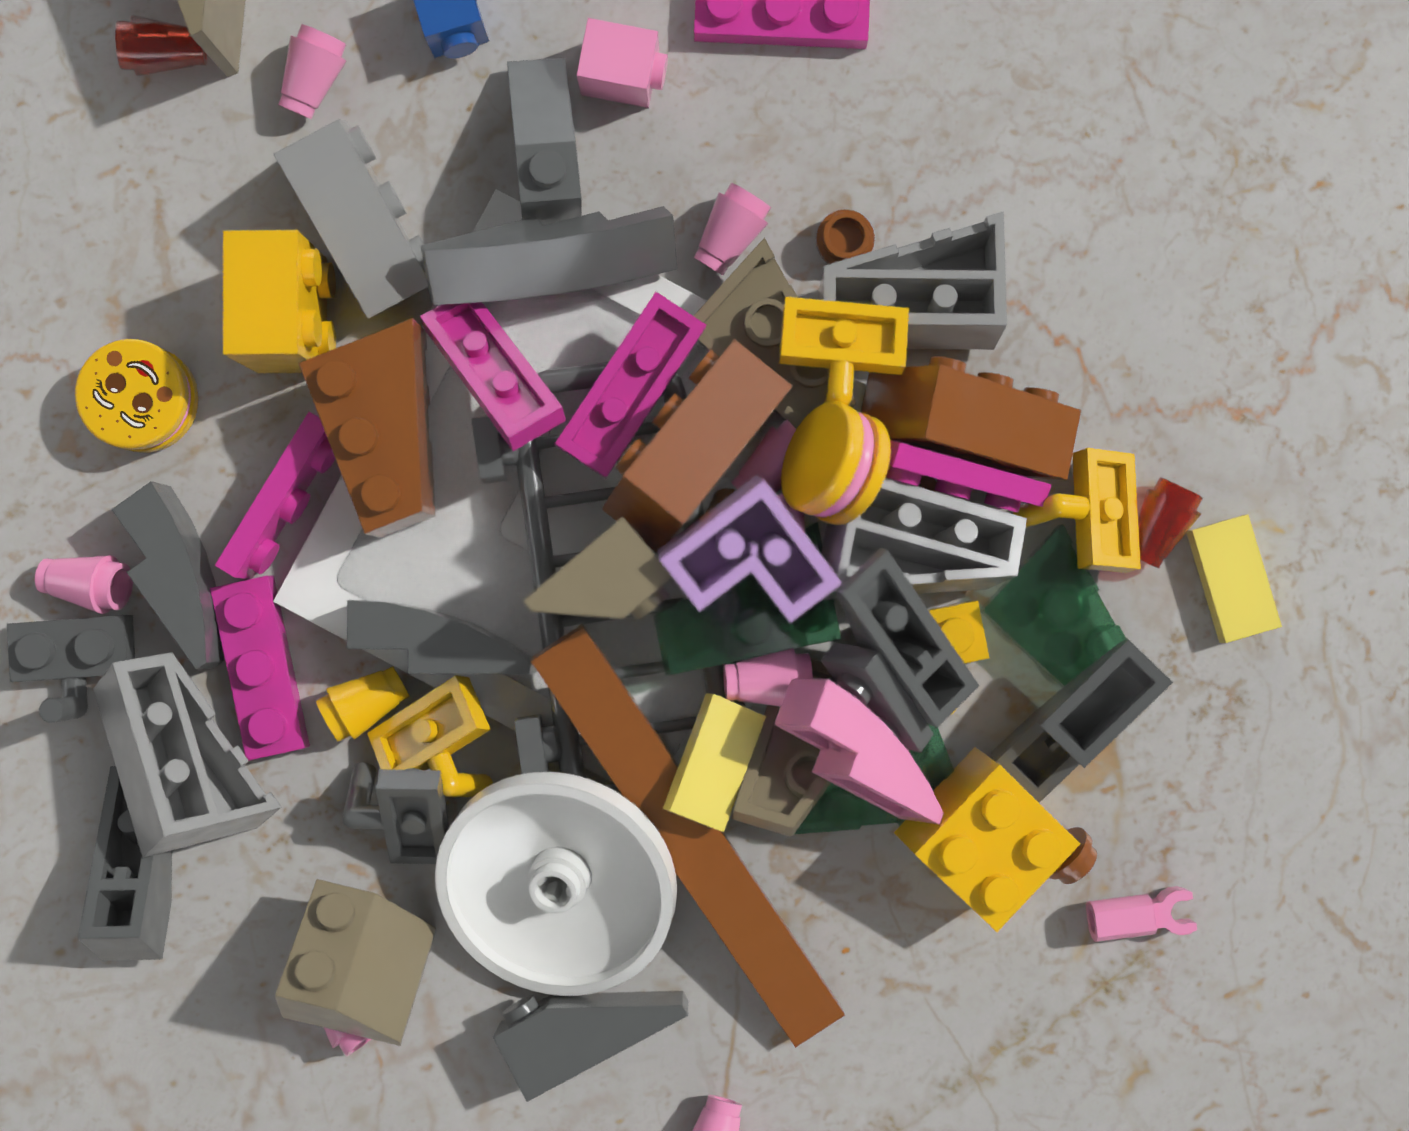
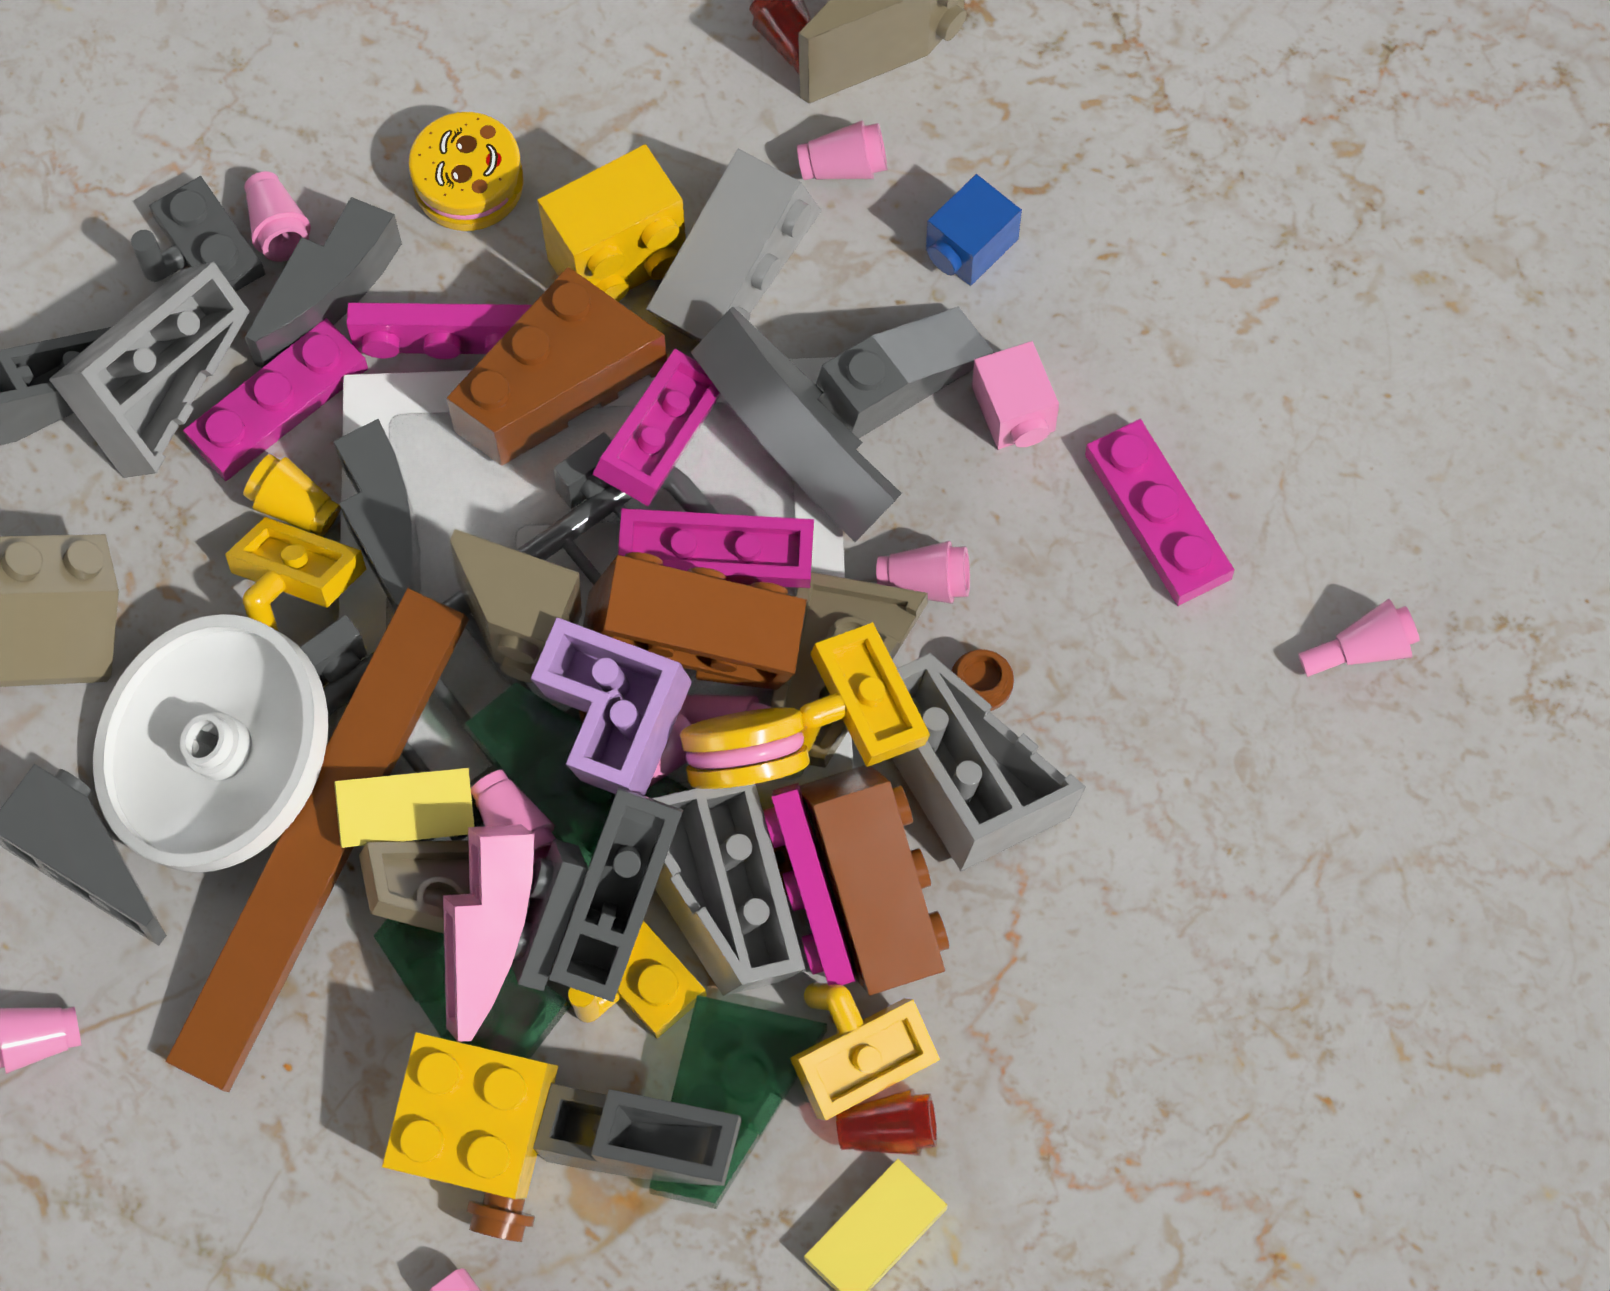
camera: 65 degrees right, 20 degrees down
dark grey plate [342,762,449,864] -> none

